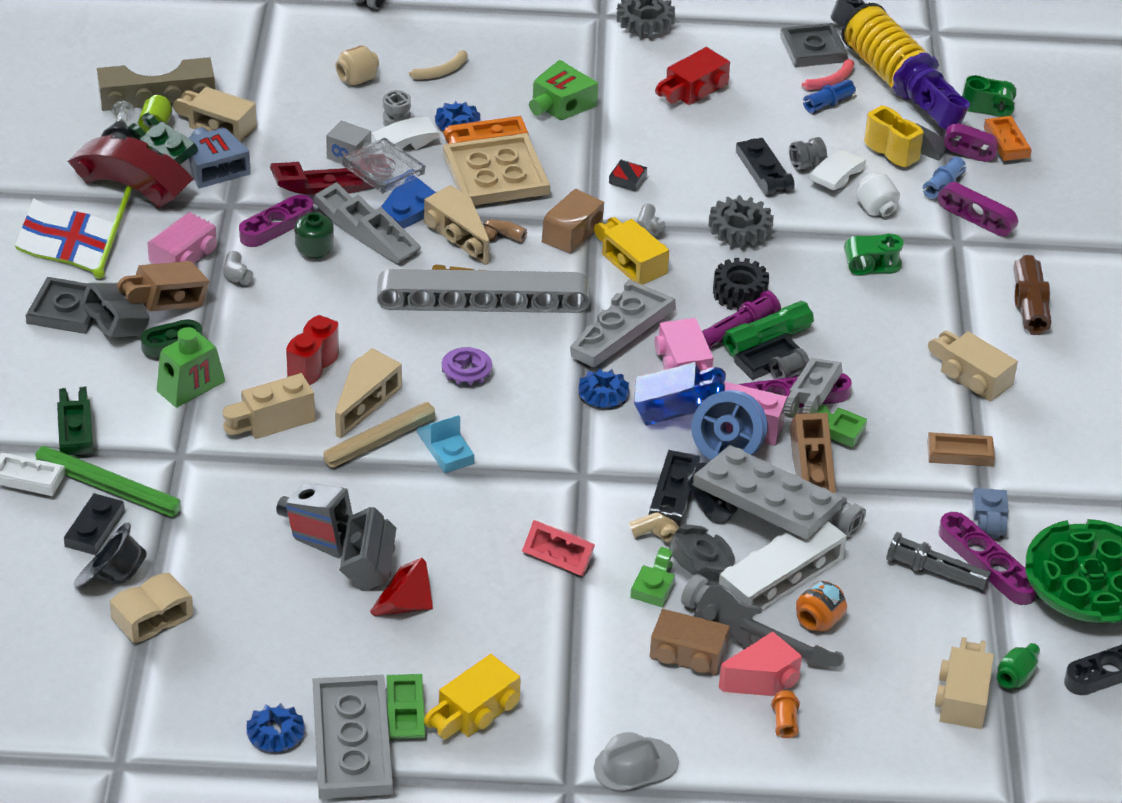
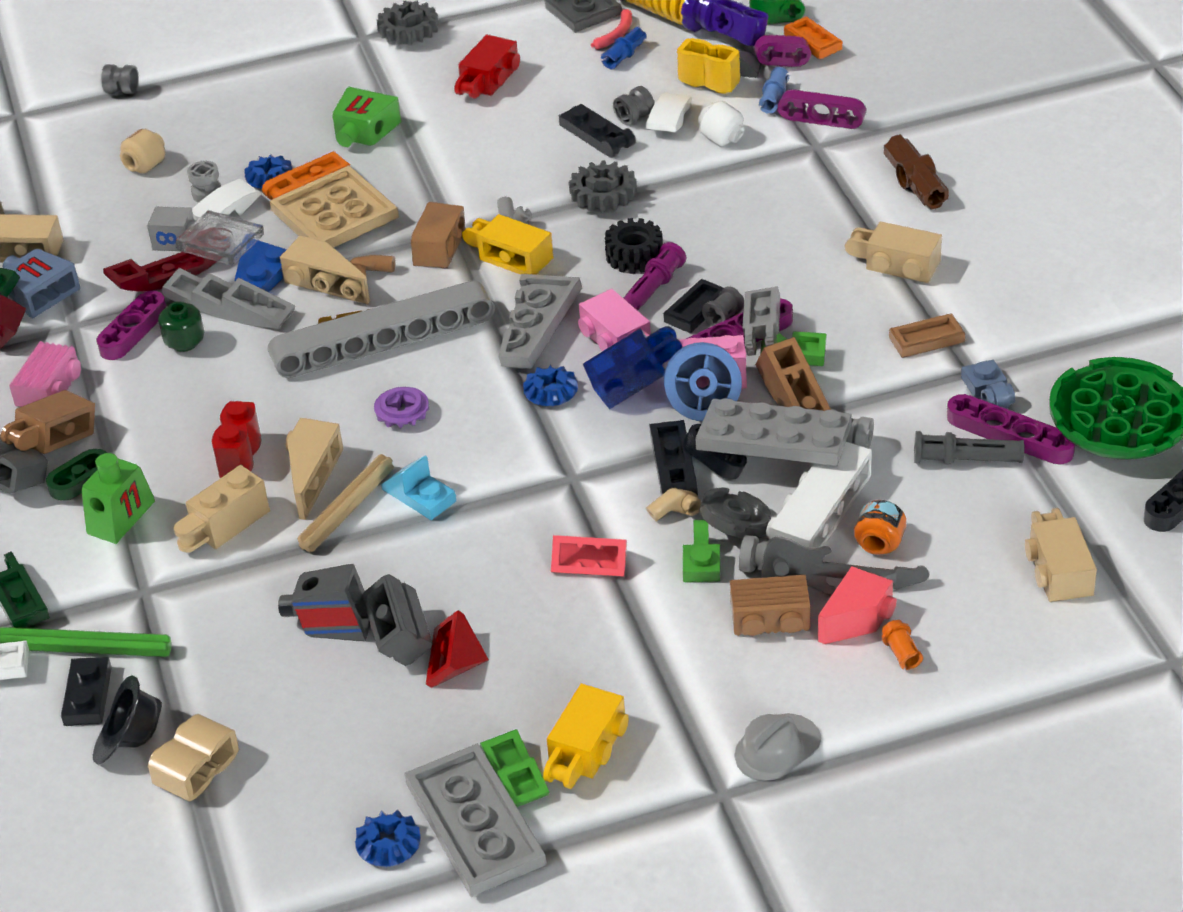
camera: 15 degrees left, 0 degrees up
light grey arm [223,251,253,286] -> none
tan piece [409,50,468,80] -> none
black tile [609,159,647,191] -> none
green axle [722,301,814,357] -> none
green piece [844,233,904,275] -> none
green plant [996,643,1040,689] -> none

